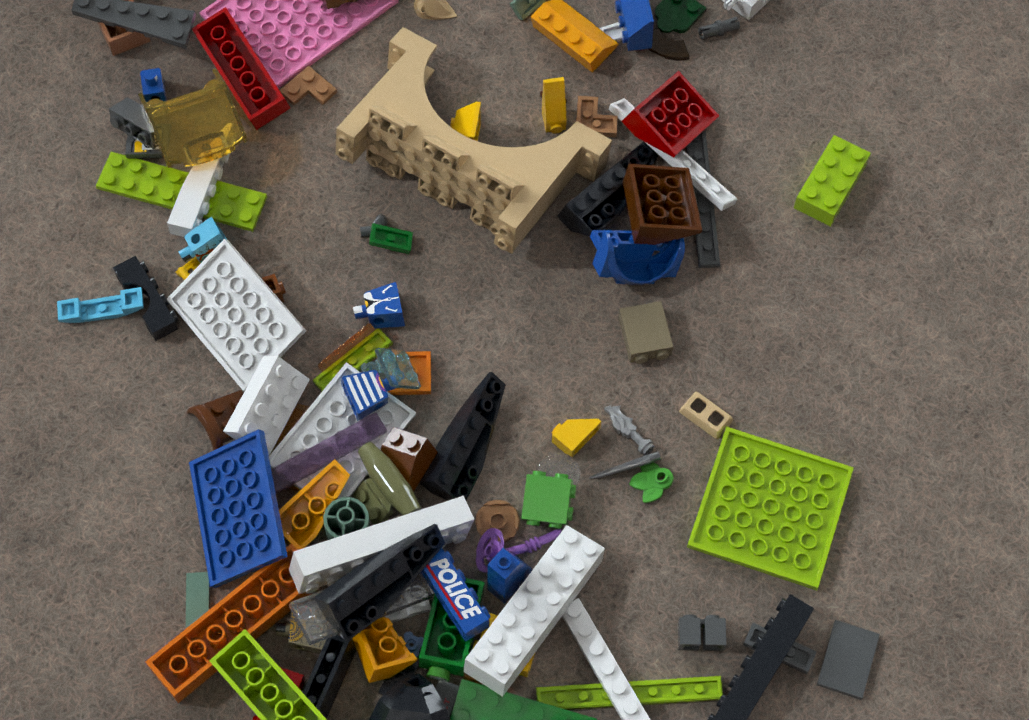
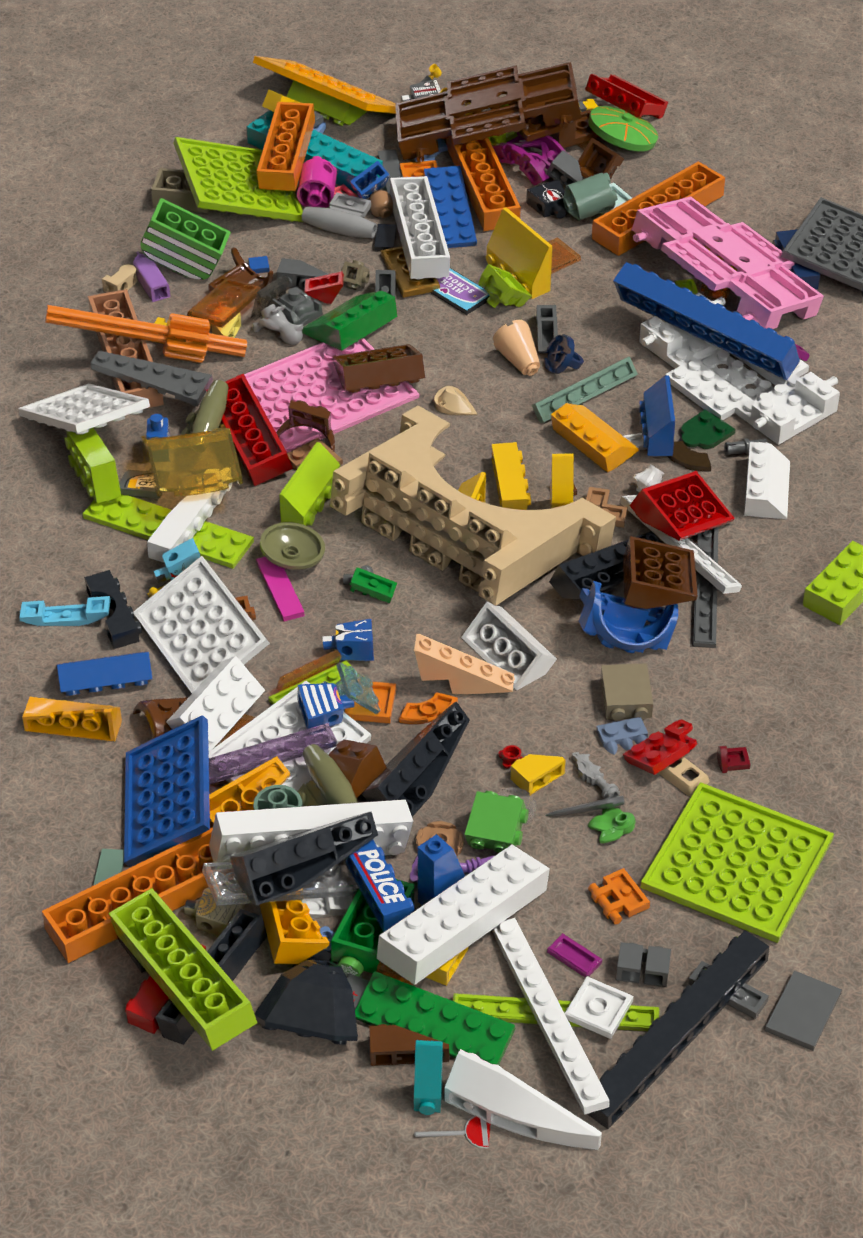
camera: 10 degrees right, 20 degrees down
dark grey slope [109,97,156,149] -> none
none -> white plate [18,383,150,434]
none -> light orange wedge [22,697,122,742]
none -> blue slope [57,651,153,696]
none -> lime brick [64,427,121,503]
none -> olive plate [179,380,228,454]
none -> dark pink tile [256,557,305,622]
none -> olive dish [260,522,325,570]
none -> reddish brown piece [276,400,335,451]
none -> lime slope [279,442,340,526]
none -> orange tile [399,692,458,724]
none -> light nougat slope [414,634,515,694]
none -> white slope [461,602,557,690]
none -> yellow brick [491,442,531,510]
none -> red plate [498,745,524,768]
none -> magenta tile [547,933,603,978]
none -> white tile [564,976,633,1039]
none -> orange plate [588,868,650,925]
none -> sand blue plate [596,717,648,755]
none -> red plate [623,719,697,775]
none -> white rock [633,464,664,492]
none -> dark red tile [717,746,751,773]
none -> white slope [744,442,790,519]

